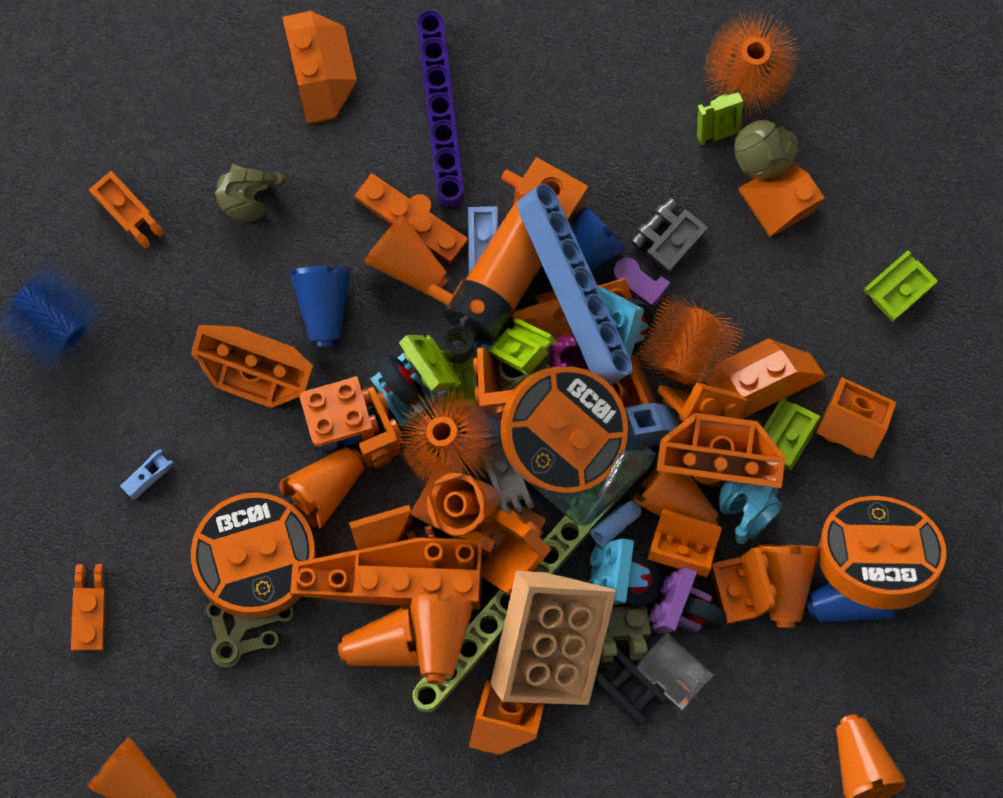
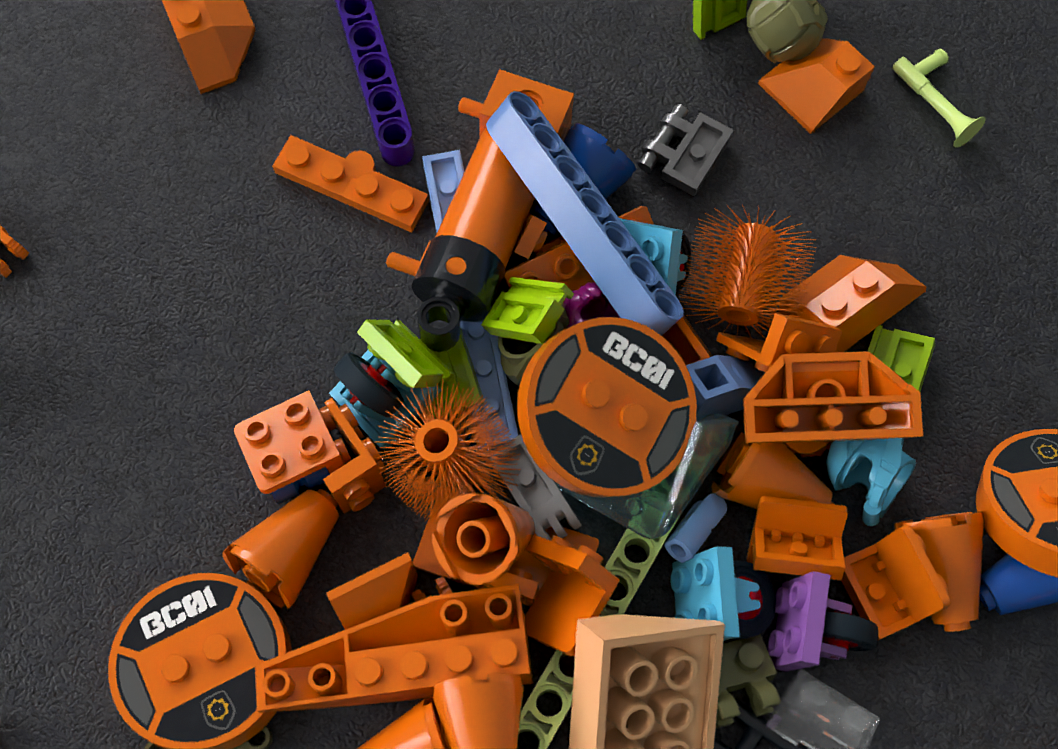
camera: 10 degrees left, 5 degrees down
light blue bar [120,449,174,501] -> none
orange wedge [191,325,313,408] -> none
olive helmet [215,164,287,223] -> none
blue cone [290,266,351,347] -> none
orange cone [363,215,448,295] -> none
orange bracket [473,347,514,421] -> none
medium lavender leg [613,258,670,310] -> none
orange slope [817,377,897,459] -> none
lime plate [863,250,938,322] -> none
none -> orange plate [513,214,547,259]
none -> yellowish green piece [892,49,986,148]

